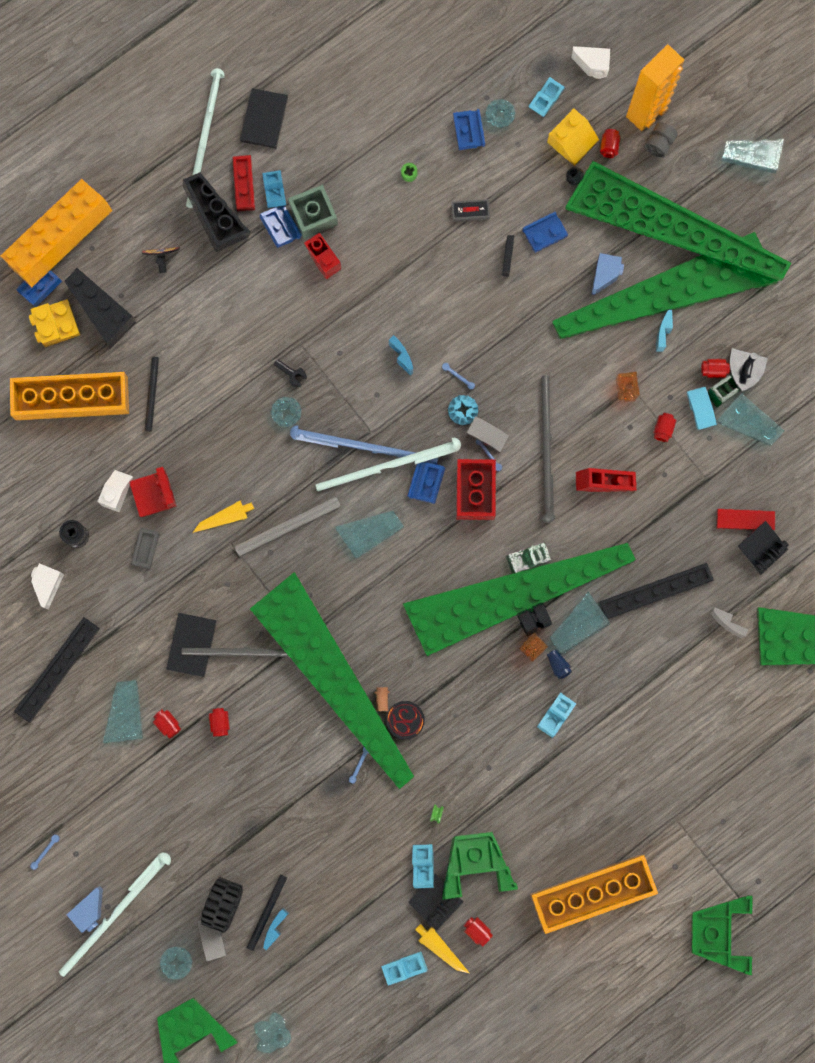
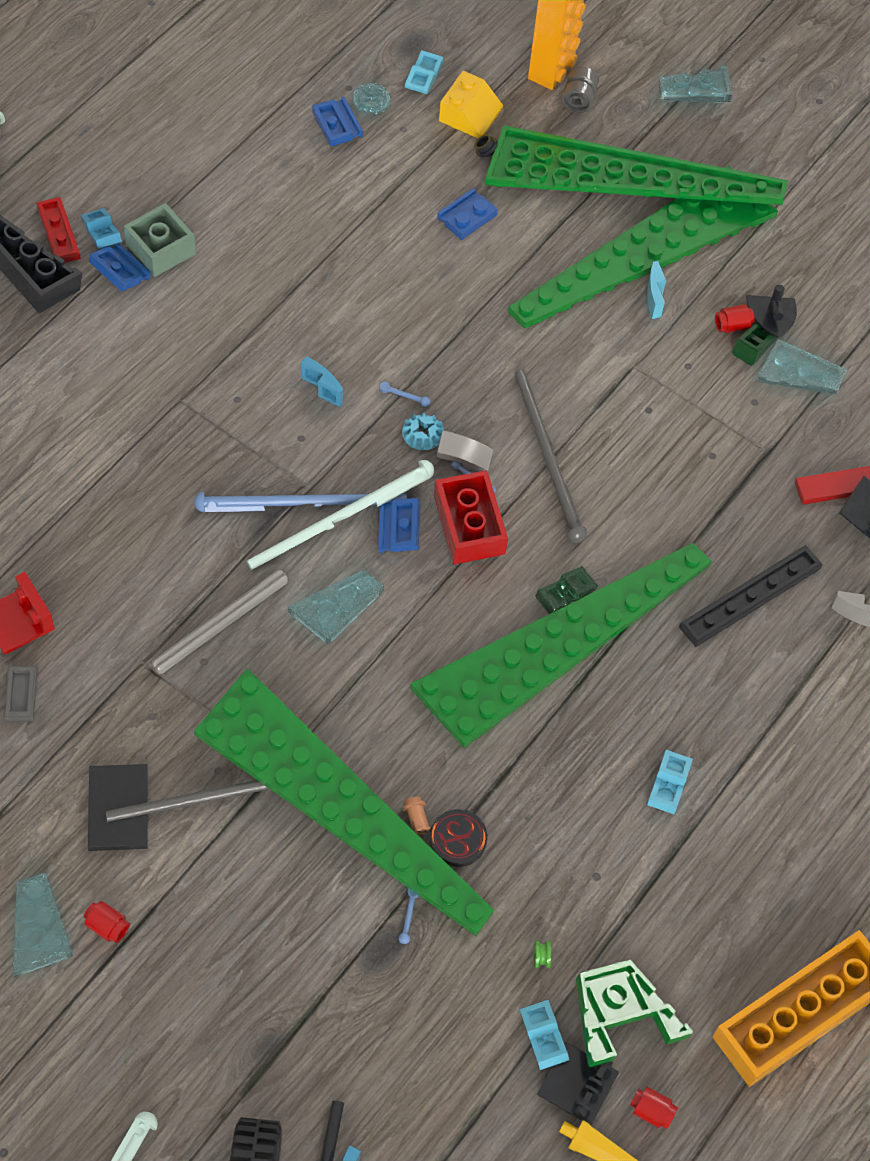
camera: 20 degrees left, 20 degrees down
yellow bar [193,500,254,533] -> none
red brick [209,708,230,737] -> none
black tile [240,88,288,149] -> none
clear light blue gear [271,397,302,427] -> none
black bar [274,359,307,387] -> none
red slope [304,233,341,279] -> none
bright green bush [401,163,418,182] -> none
tile [451,199,490,222] -> none
black tile [502,235,515,277] -> none
black wheel [517,602,552,636] -> none
clear orange brick [519,633,548,662] -> none
dark blue cone [547,650,572,680] -> none
clear light blue wing [550,592,610,655] -> none
white slope [571,46,610,79] -> none
red slope [576,468,637,492] -> none
medium blue slope [591,253,624,295] -> none
red brick [600,129,621,159] -> none
clear orange brick [616,371,640,402] -> none
red brick [653,413,677,442] -> none
medium azure slope [687,387,717,430] -> none

